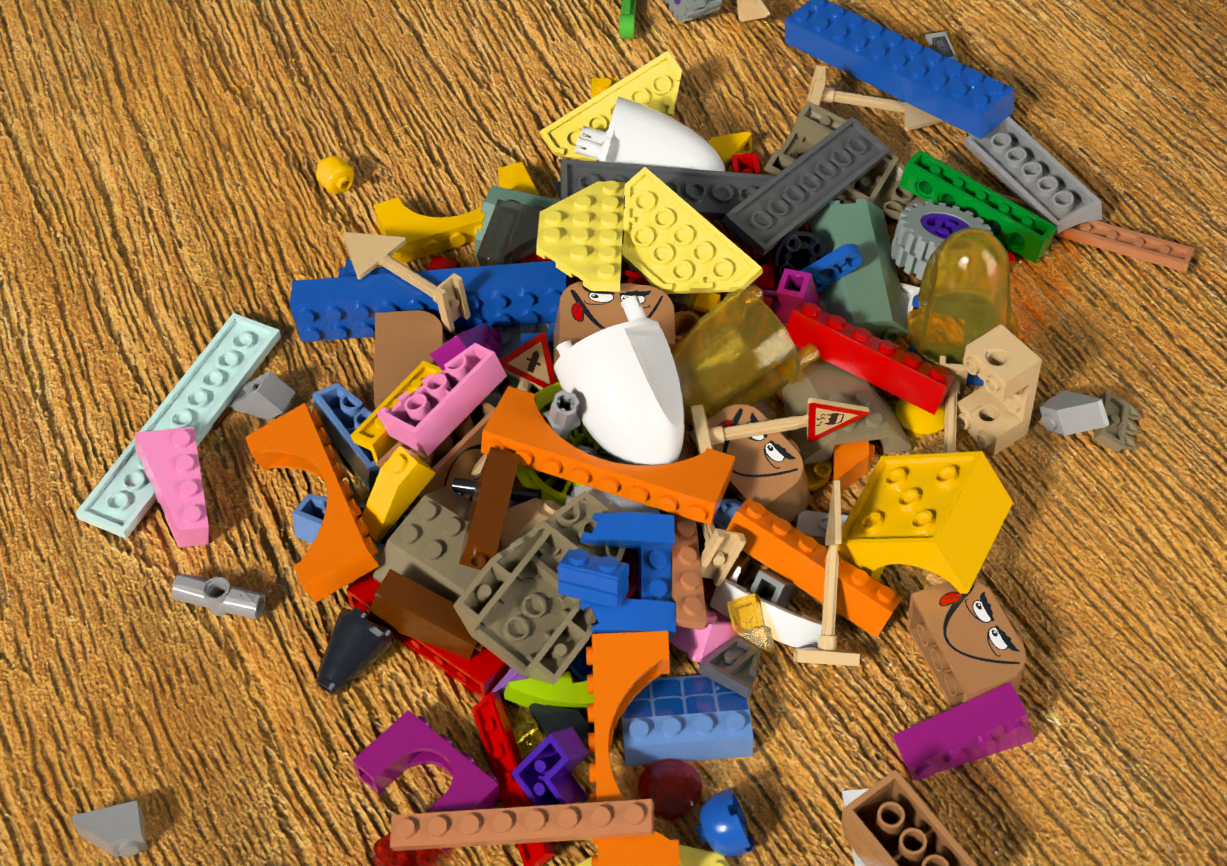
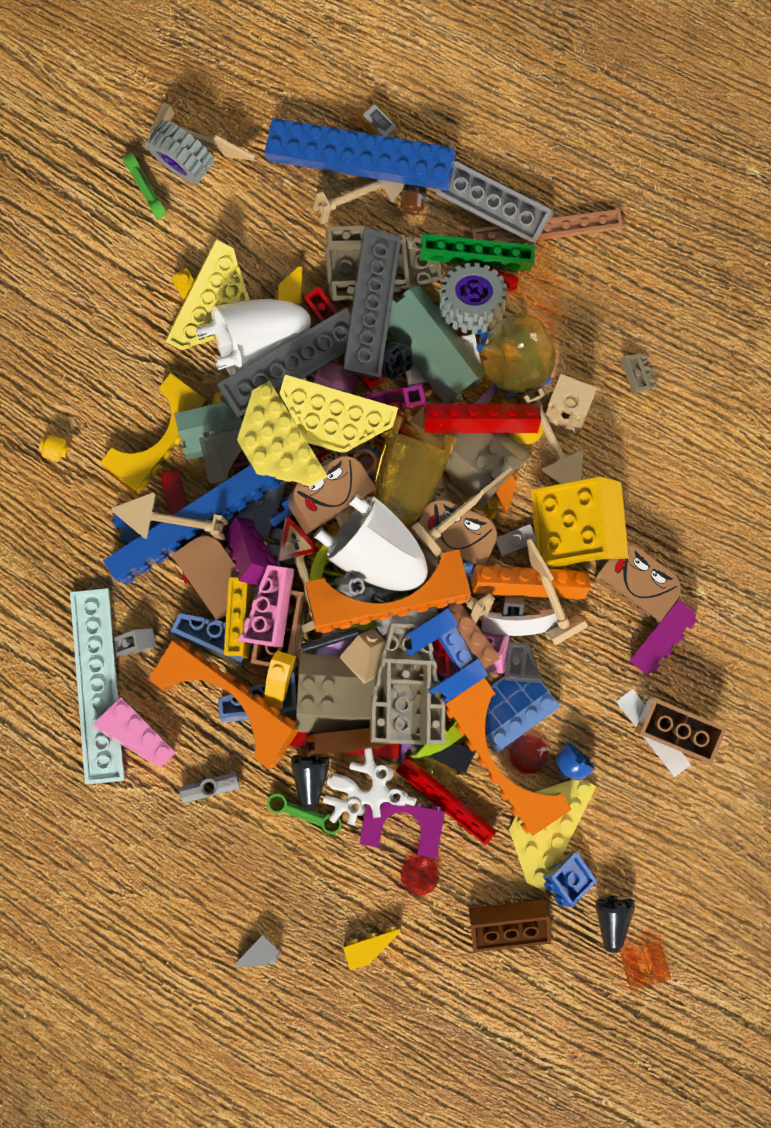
camera: 30 degrees left, 30 degrees up
nougat plate [390,799,654,851] -> none
reddish brown slope [459,447,520,570] -> none
dark purple brick [511,727,590,806] -> none
blue brick [558,549,629,608] -> none
clear yellow slope [727,593,775,654] -> none
blue beam [801,244,863,292] -> none
light grey slope [1039,390,1110,436] -> none
none -> bright green piece [267,794,342,834]
none -> white plant [323,749,416,825]
none -> reddish brown head [400,186,426,215]

